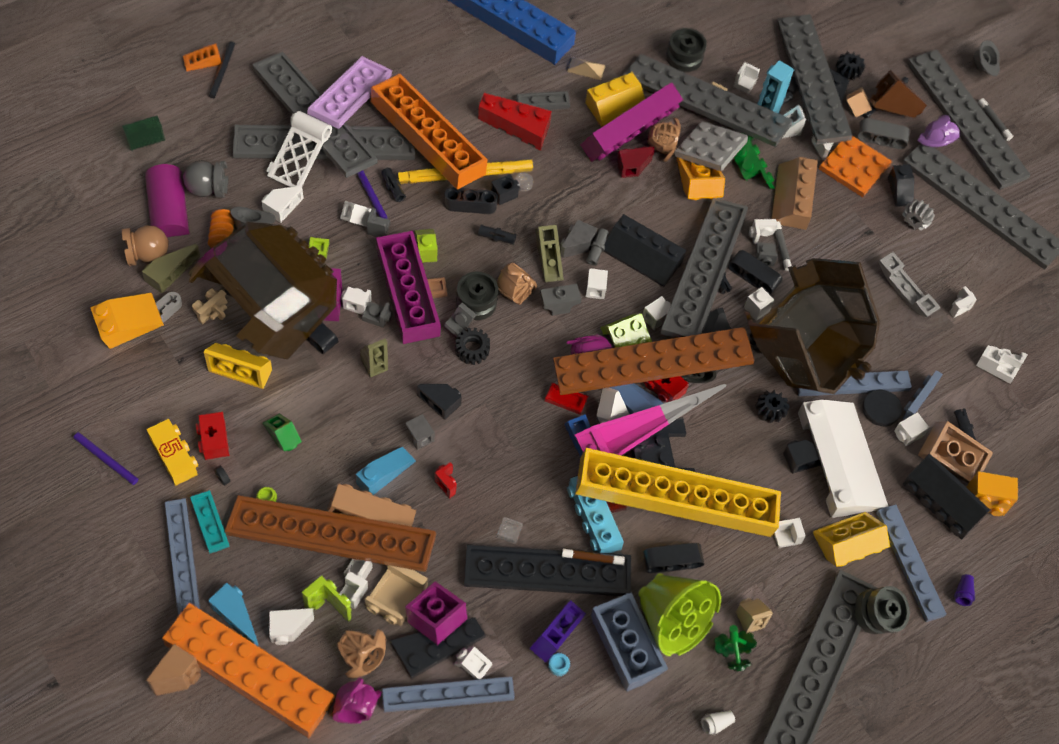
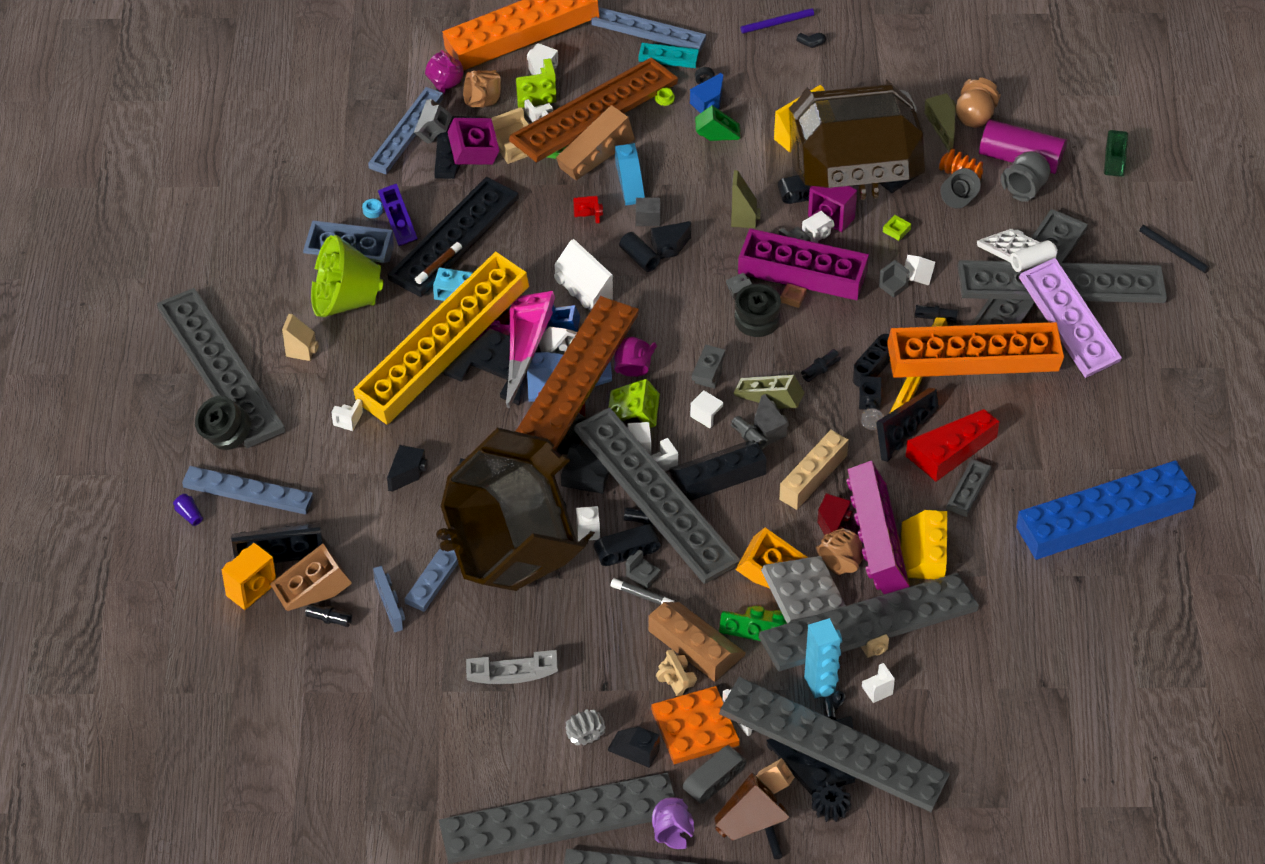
camera: 130 degrees right, 10 degrees down
light orange slope [91,293,164,349] -> none
yellow brick [146,419,198,486] -> none
orange slope [183,44,221,71] -> none
red brick [196,412,230,460] -> none
dark azure slope [208,583,259,646] -> none
white slope [262,186,303,223] -> none
dark purple bar [357,170,387,219] -> none
lime slope [415,229,437,263] -> none
white bracket [454,647,493,680] -> none
black tyre [455,327,490,365] -> none
medium nougat piece [497,262,537,305] -> none
clear plate [497,517,523,544] -> none
tan slope [568,57,605,80] -> none
black beam [643,543,705,573] -> none
pearl dark grey wheel [666,28,707,72] -> none
white cone [701,710,735,735] -> none
dark green plant [714,625,757,671] -> none
white bracket [749,219,777,244] -> none
white slope [783,105,806,138] -> none
white slope [798,400,888,518] -> none
yellow slope [813,512,890,567] -> none
black tile [862,390,902,427] -> none
white brick [894,412,930,446] -> none
white bracket [949,286,977,318] -> none
white slope [976,345,1028,384] -> none
none -> dark grey brick [414,99,452,144]
none -> white slope [554,239,613,311]
none -> black pin [619,232,660,272]
none -> white panel [651,438,678,472]
none -> tan hips [656,650,697,696]
none -> blue slope [690,73,723,113]
none -> tan brick [779,430,849,510]
none -> black arm [796,33,826,48]
none -> black wing [876,387,939,462]

